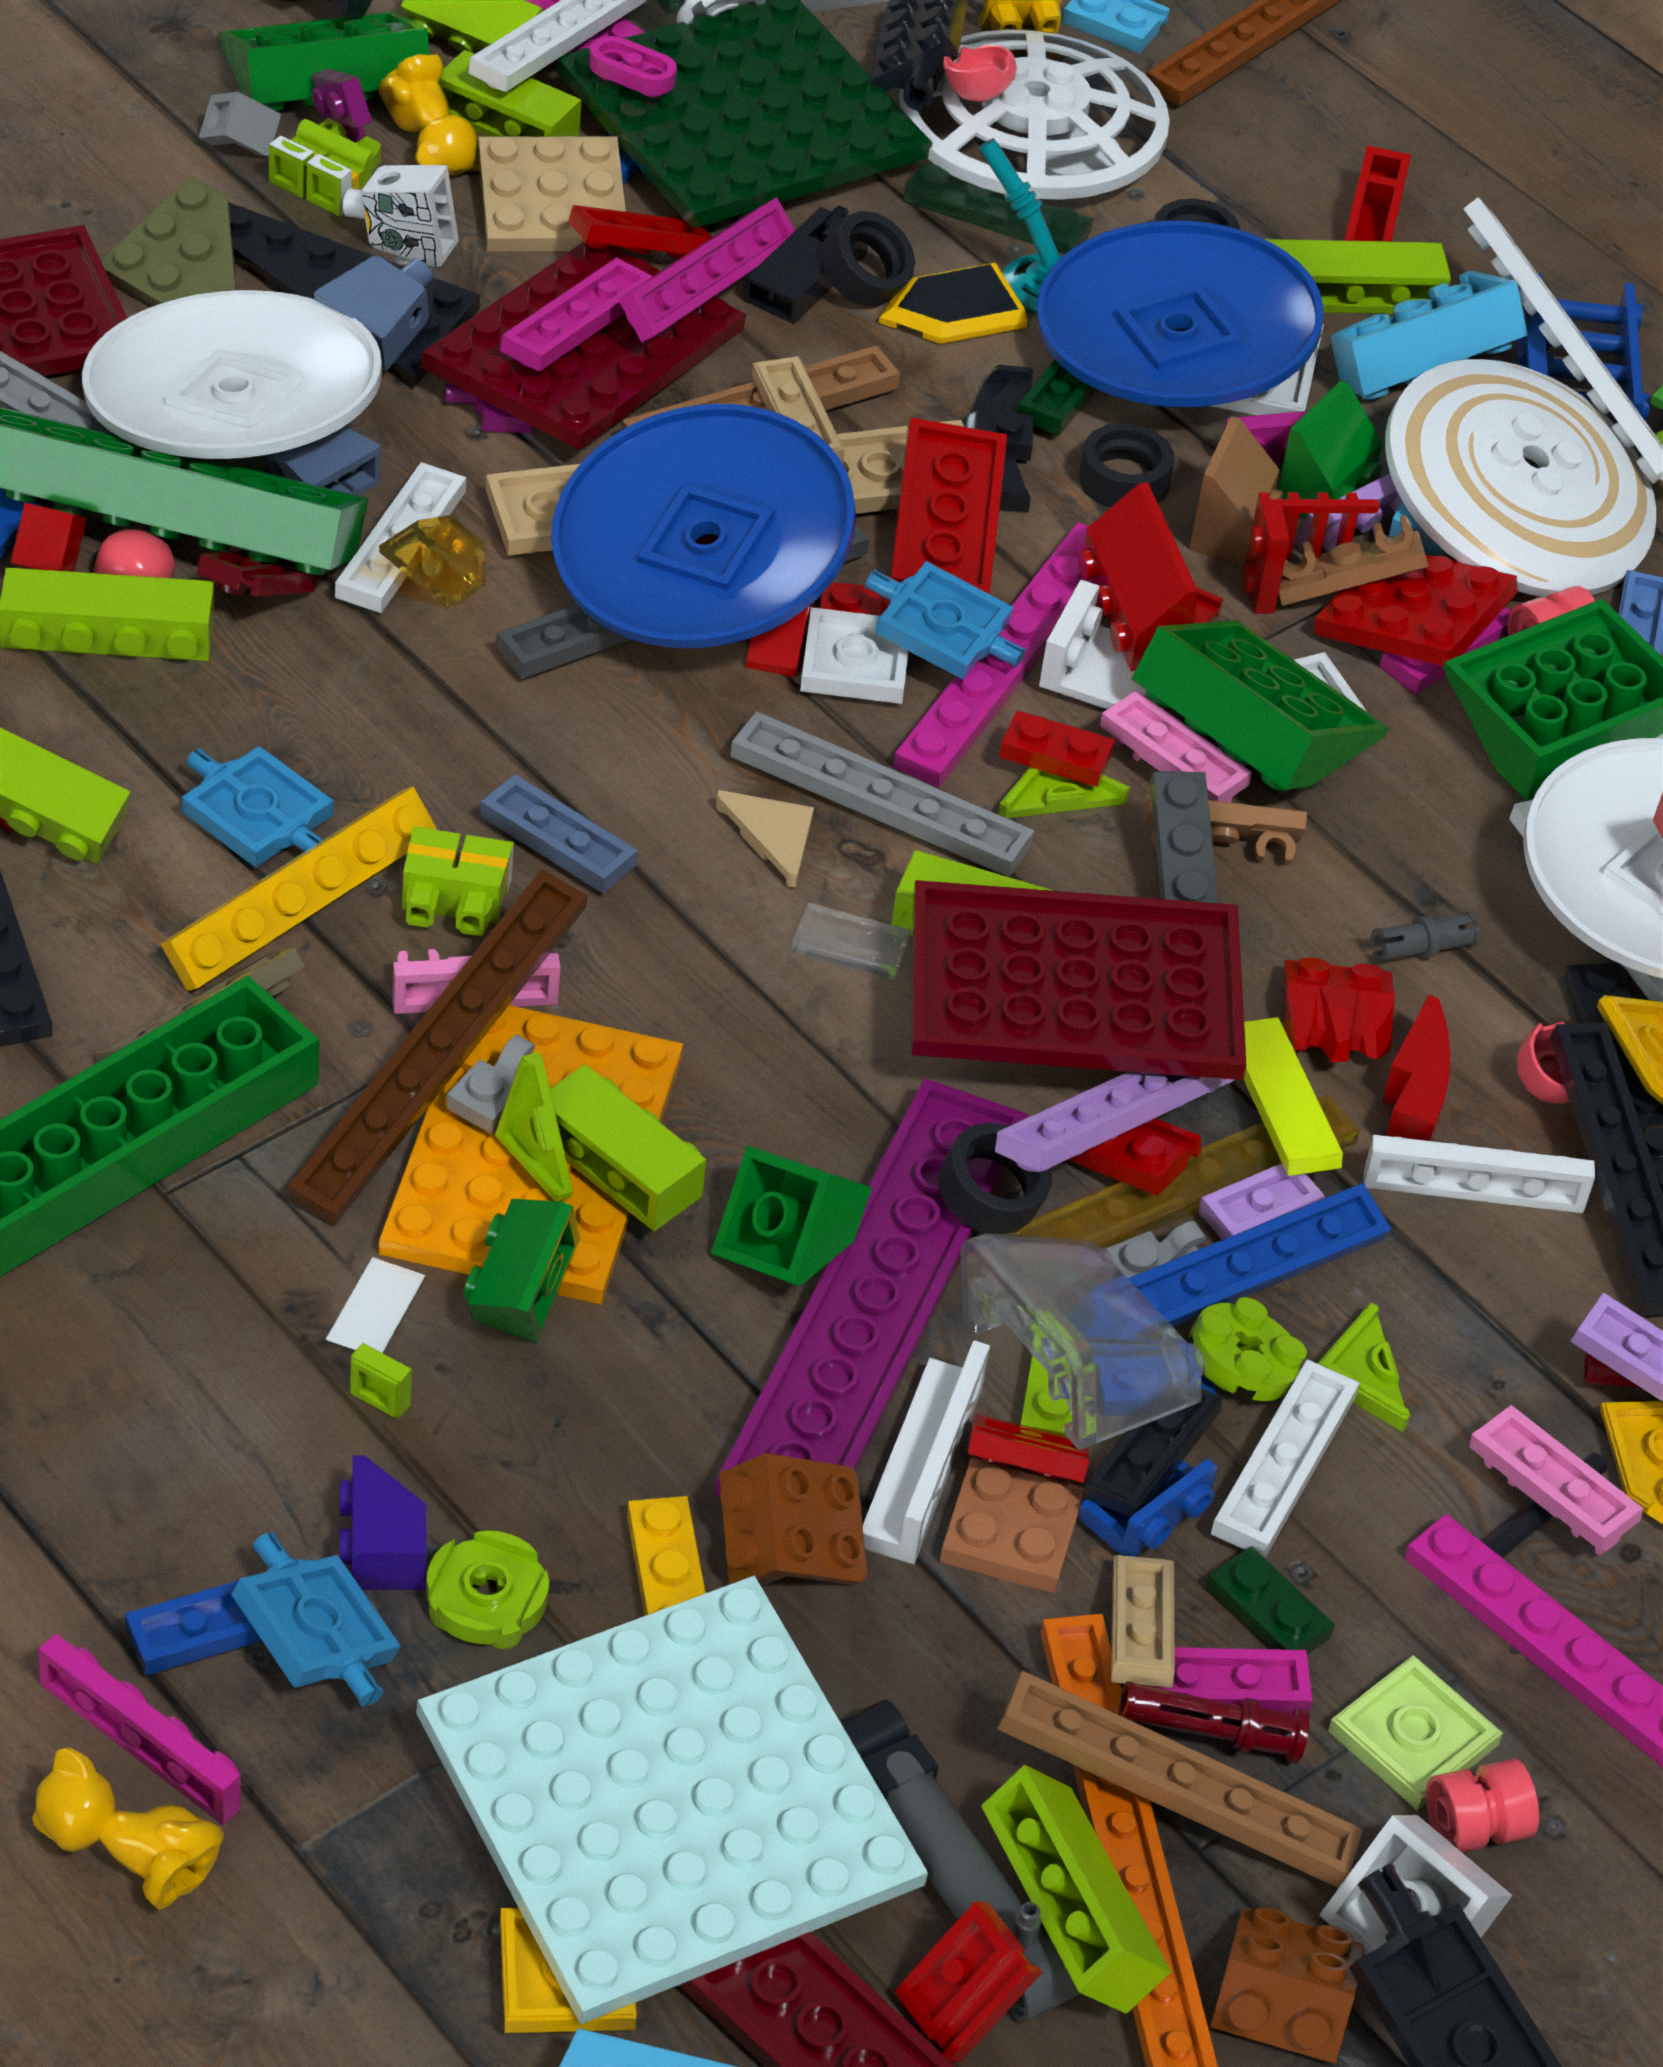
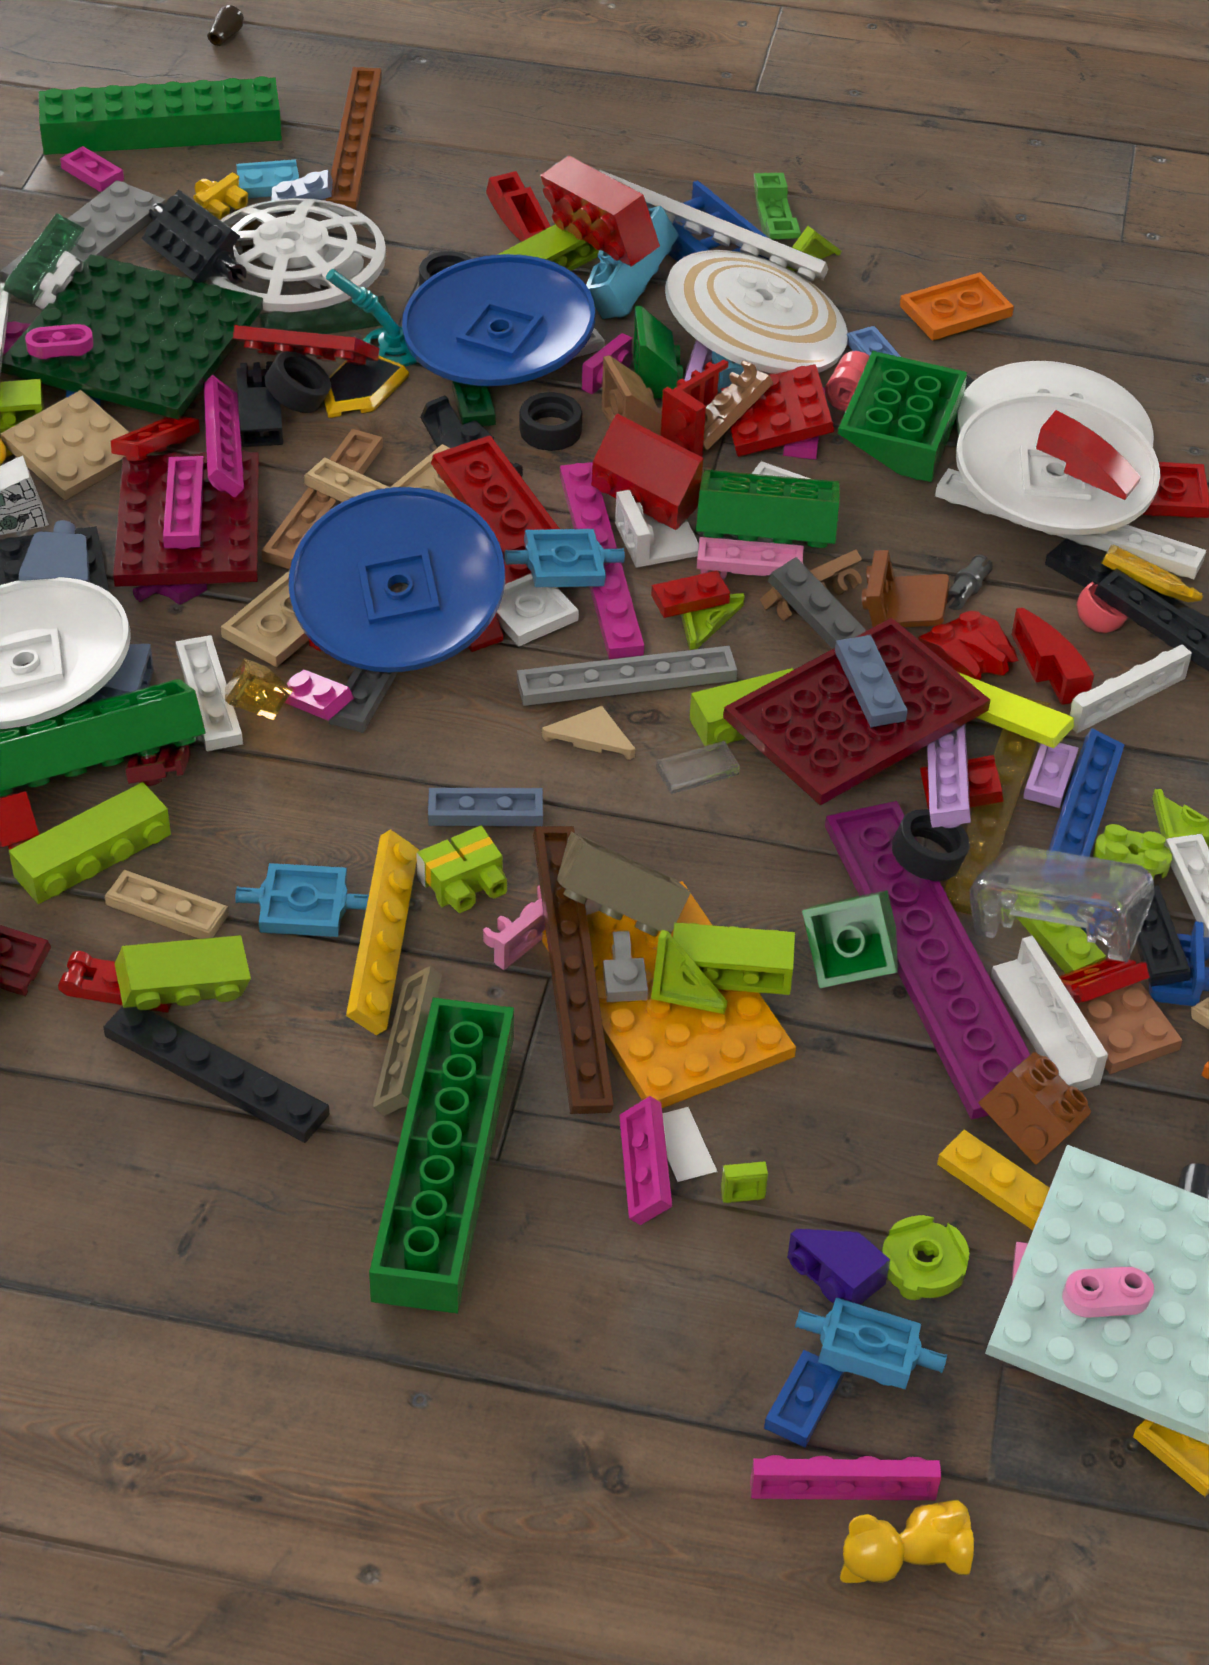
camera: 35 degrees left, 0 degrees up
coral hair [93,529,176,578] -> none
green slope [463,1199,580,1344] -> none
coral hair [943,45,1017,102] -> none
light grey plate [1100,1221,1206,1284] -> none
none -> tan tile [105,870,229,939]
none -> red plate [233,325,380,365]
none -> sand blue plate [271,169,333,214]
none -> dark pink plate [278,669,354,721]
none -> red brick [540,155,660,267]
none -> dark tan slope [557,831,691,937]
none -> dark pink plate [619,1096,672,1225]
none -> sand blue plate [835,635,907,727]
none -> dark orange bracket [862,550,950,627]
none -> bright pink plate [1062,1267,1154,1318]

